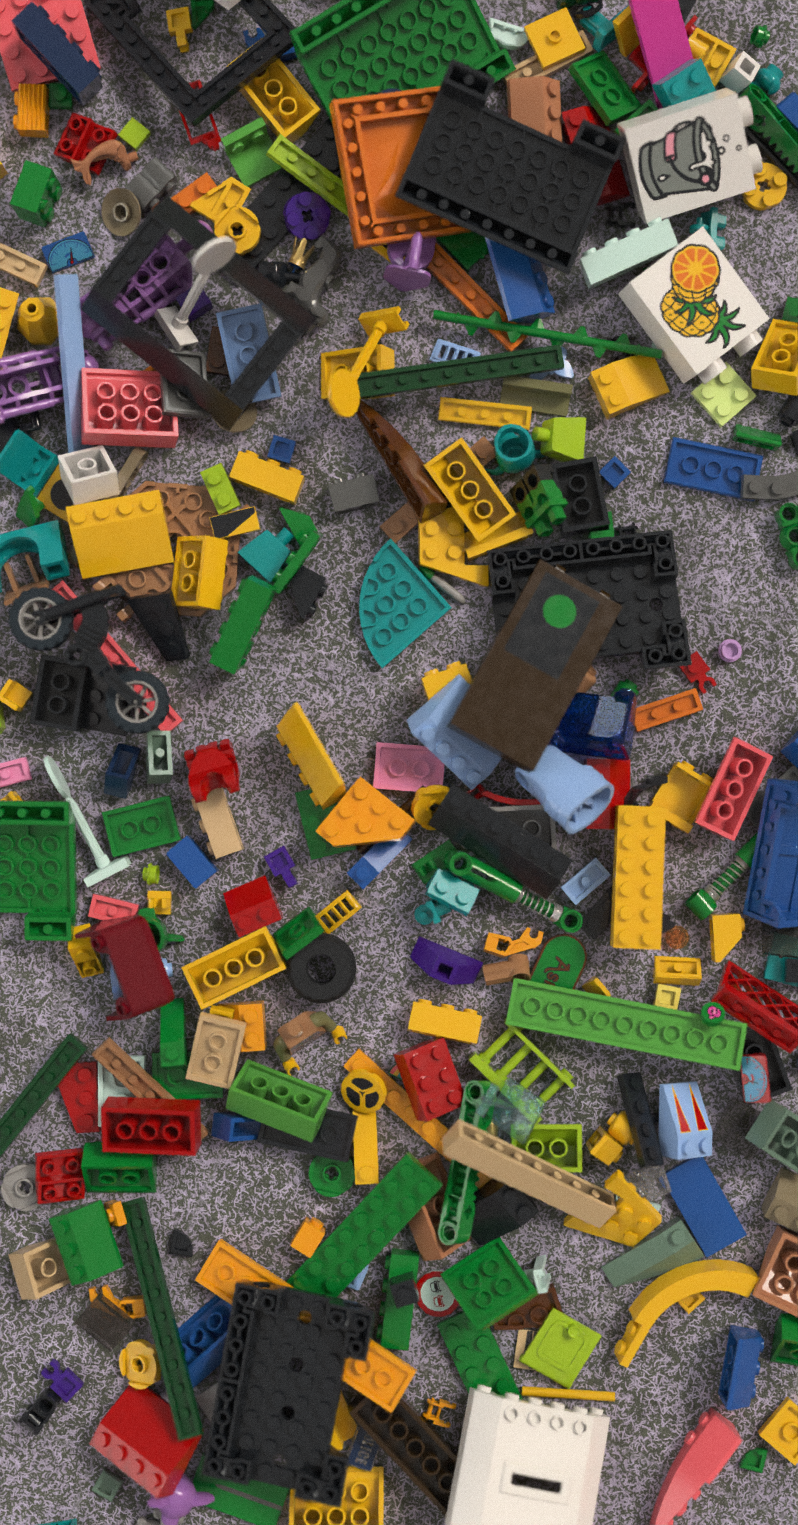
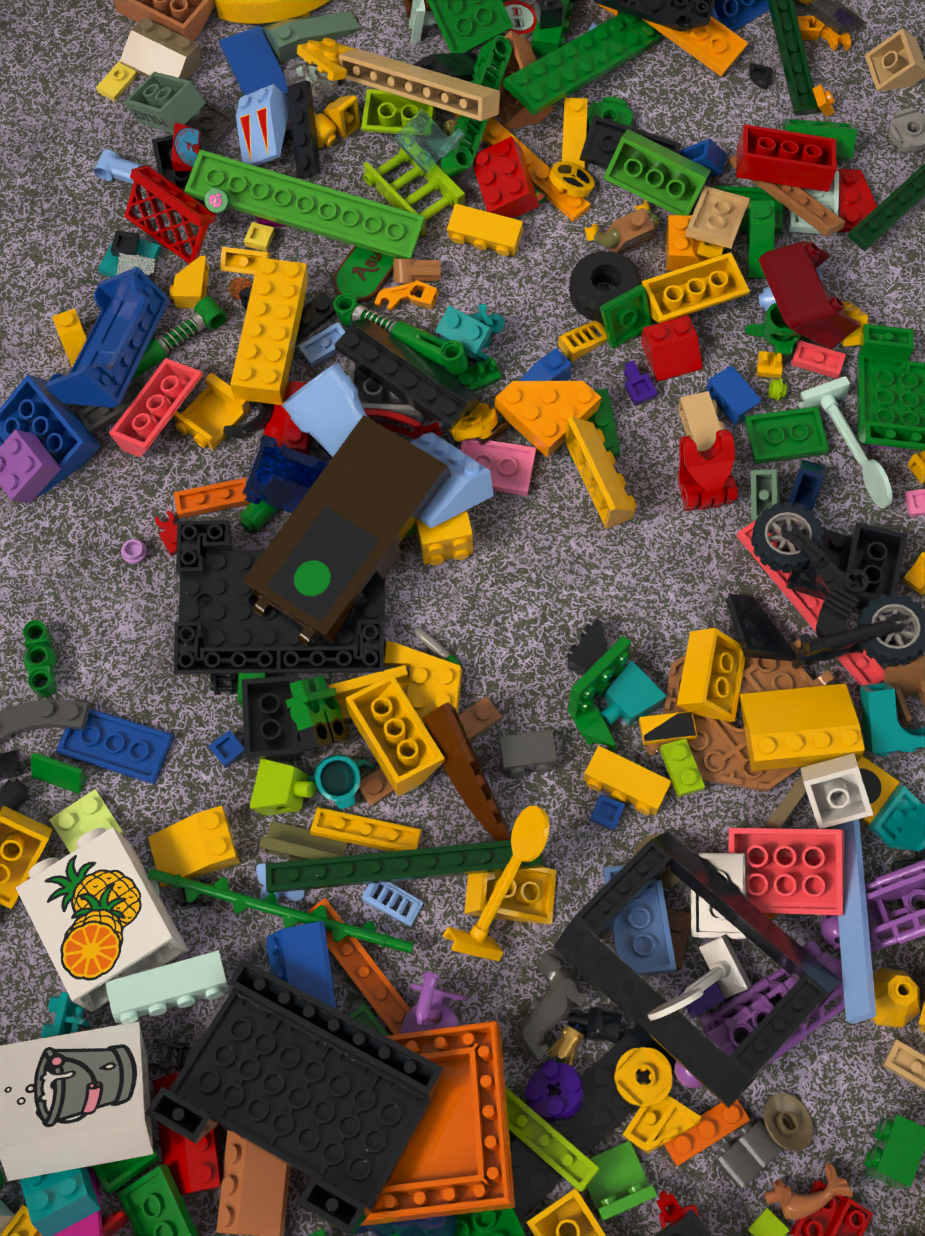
camera: 175 degrees left, 20 degrees down
green slope [16,485,45,527] -> none
red slope [35,1148,85,1204] -> none
slope [41,231,95,274] -> none
green slope [49,1200,124,1286] -> none
green wedge [209,575,277,675] -> none
light orange brick [290,1217,326,1258] -> none
teal plate [359,538,452,669] -> none
dark purple slope [410,936,483,985] -> none
yellow slope [582,976,611,997] -> none

